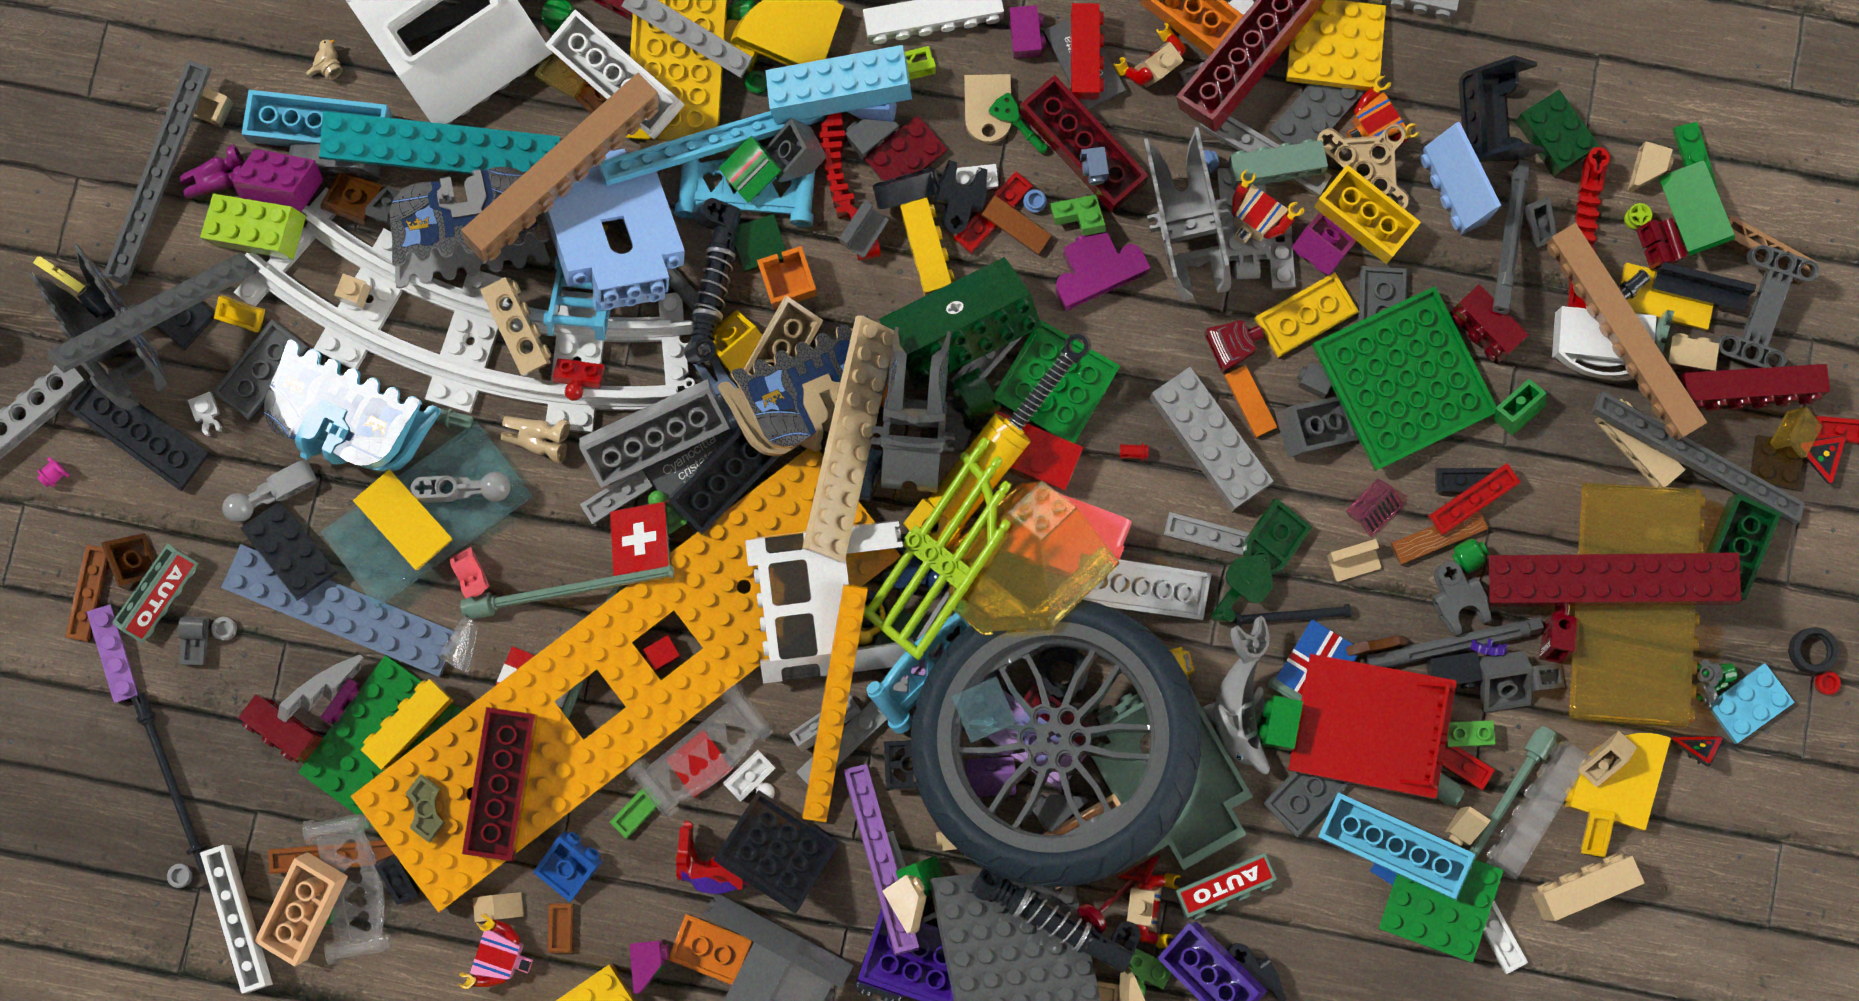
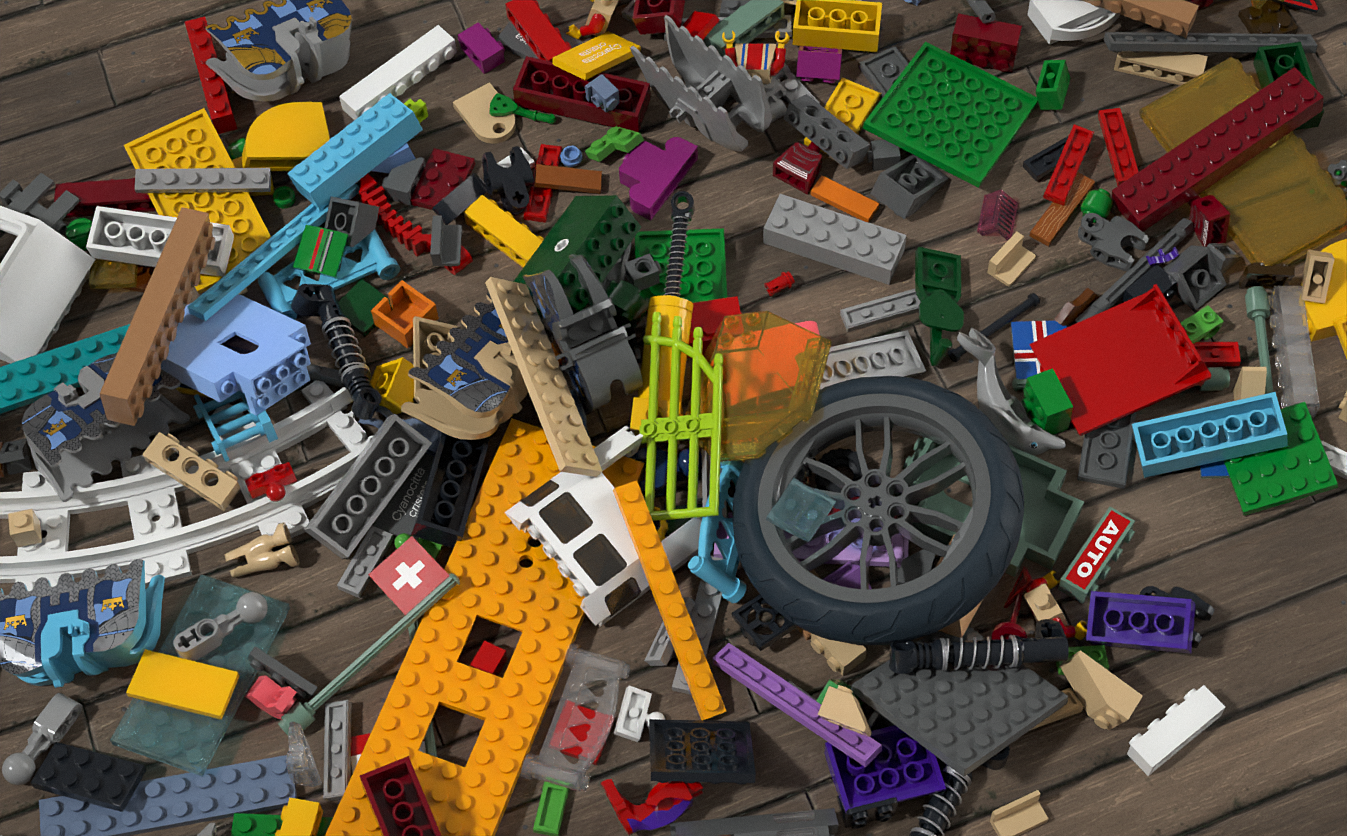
camera: 30 degrees left, 20 degrees down
sand green axle [428,405,473,430] -> none
none -> dark grey plate [248,646,317,701]
none -> light grey tile [323,700,352,801]
none -> yellow tile [552,31,641,80]
none -> dark grey brick [625,253,662,290]
none -> red tile [682,11,720,40]
none -> dark grey brick [784,94,870,169]
none -> red plate [1098,108,1139,186]
none -> dark brown plate [1239,262,1295,291]

